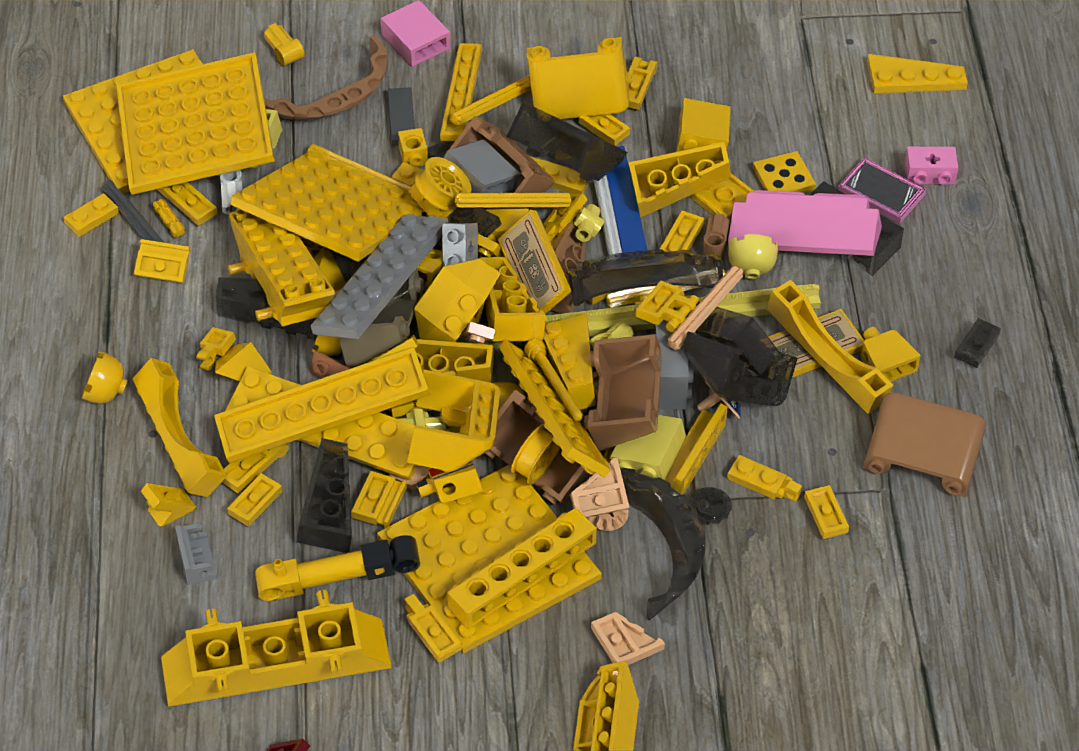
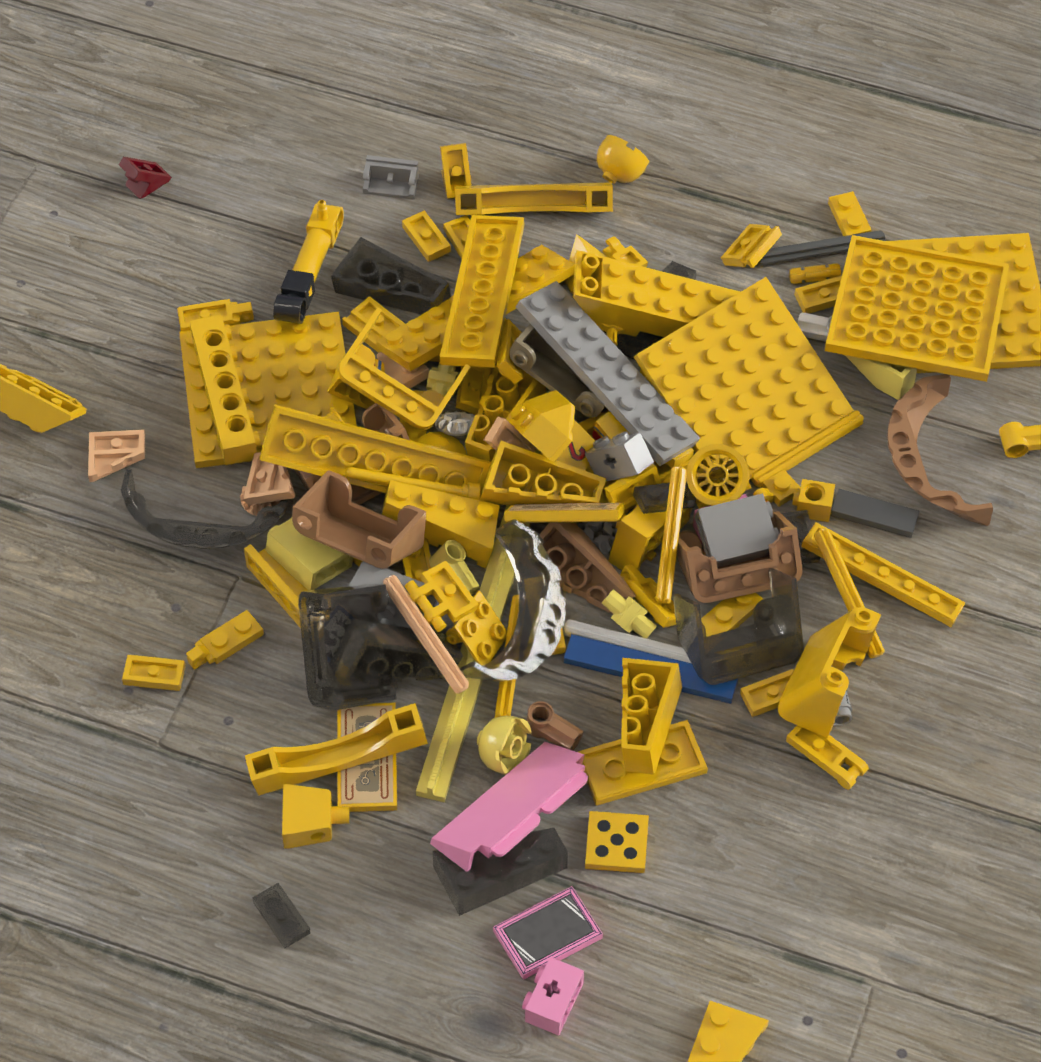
camera: 115 degrees right, 5 degrees up
yellow piece [161,590,391,707] -> none
bright pink brick [380,0,450,67] -> none
yellow plate [653,210,705,275] -> none
yellow brick [677,98,731,152] -> none
clear smoke gear [689,487,732,525] -> none
medium nougat windscreen [863,392,986,497] -> none

